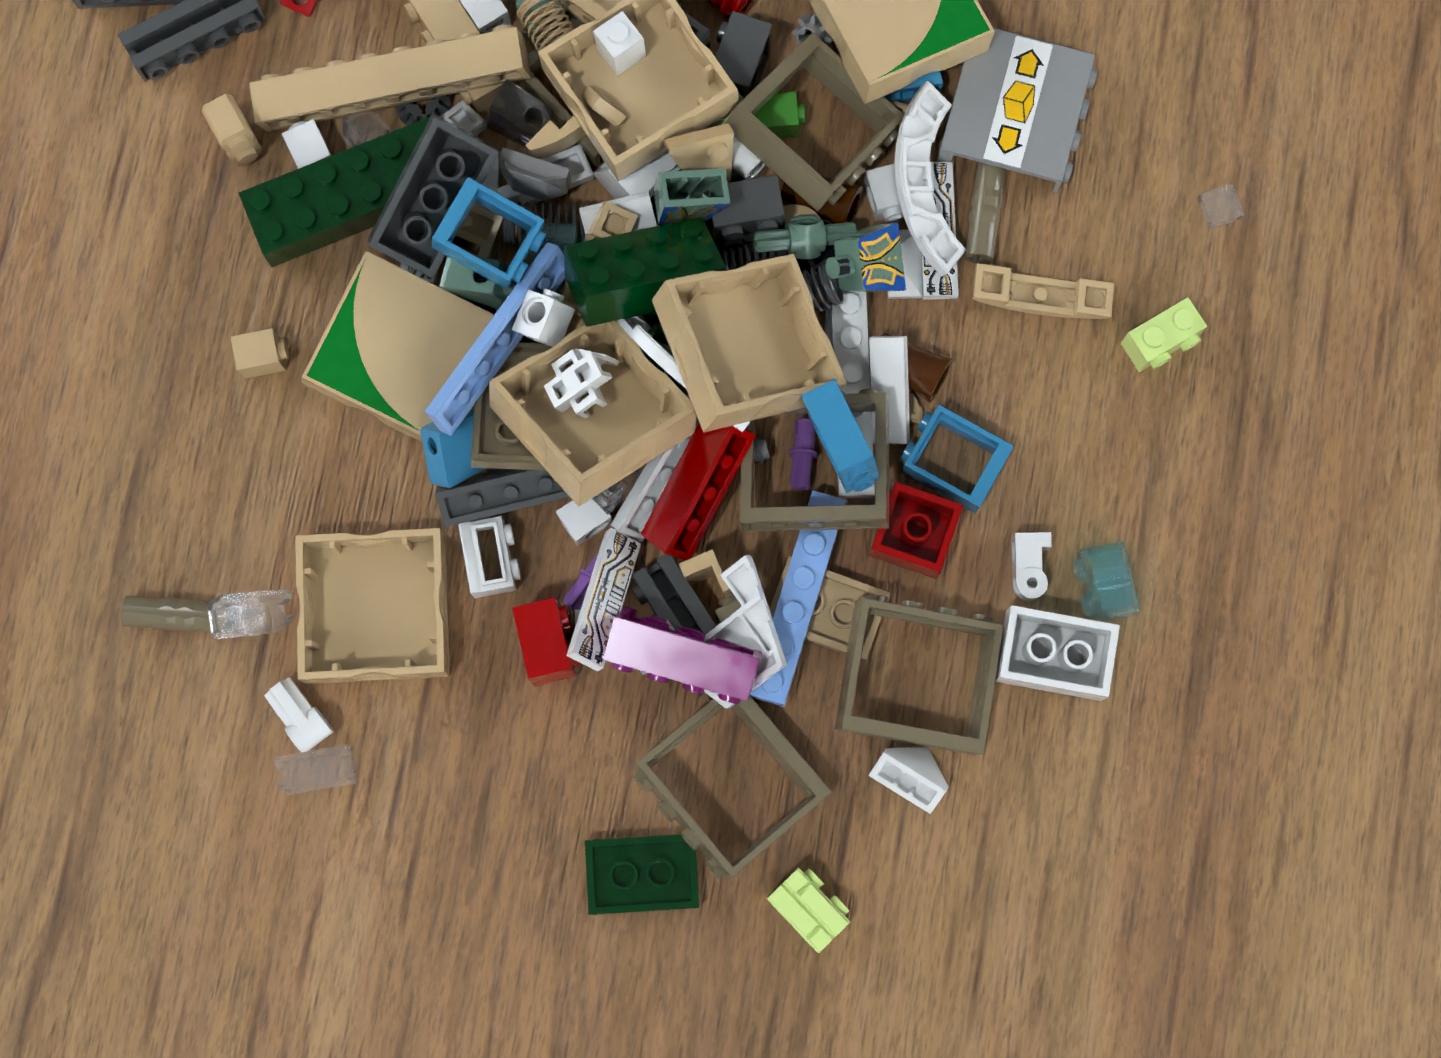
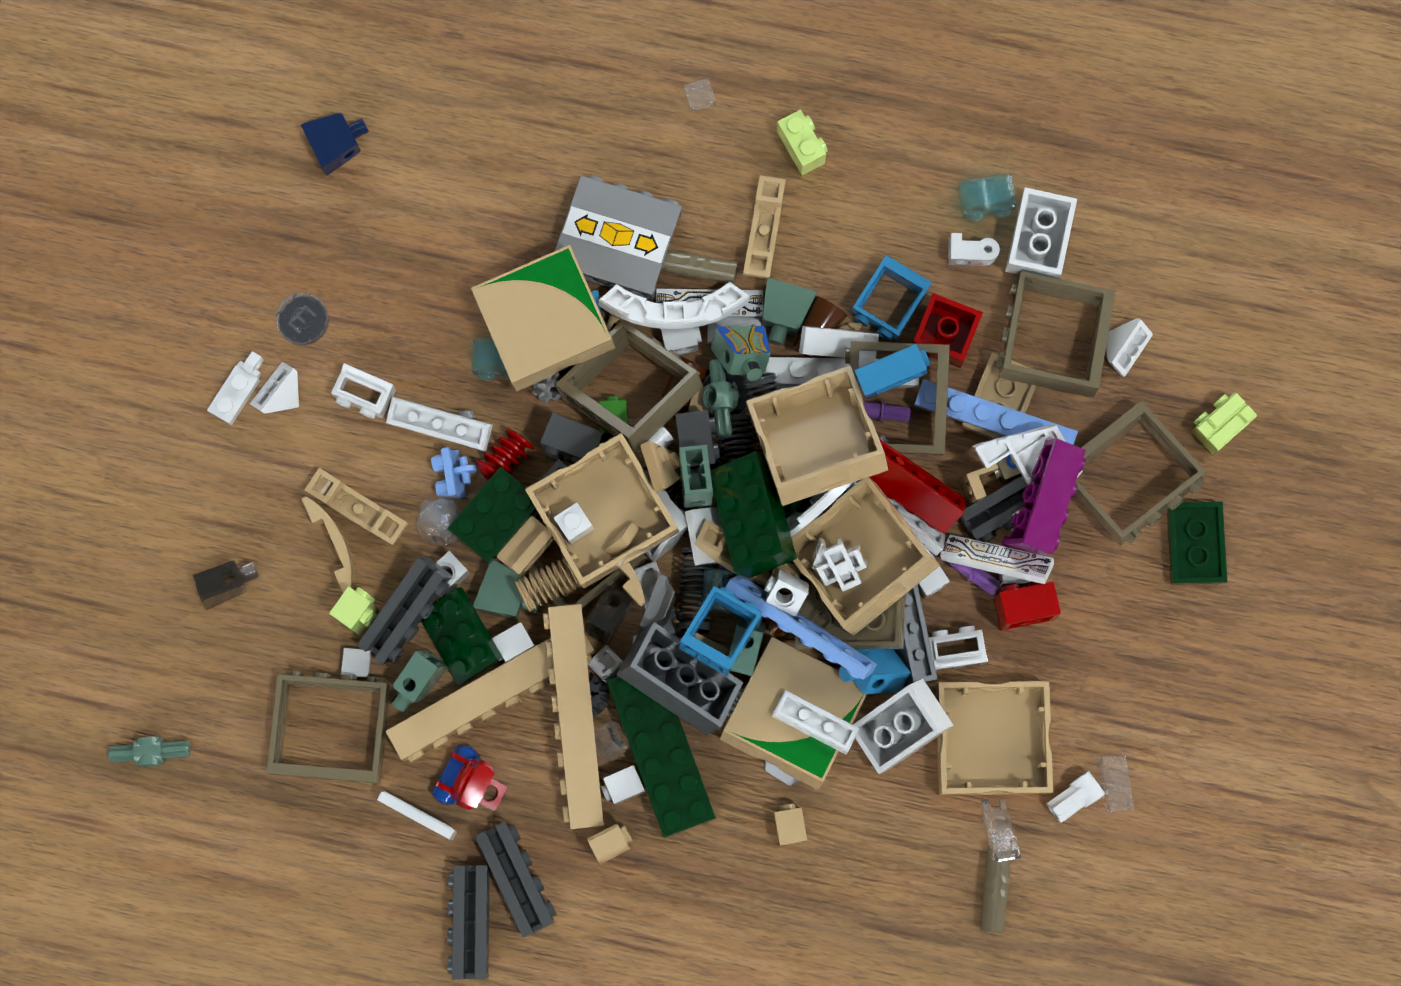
camera: 85 degrees left, 0 degrees up
none -> sand green torso [762,278,817,346]
none -> white tile [772,690,860,755]
none -> white brick [853,679,954,774]

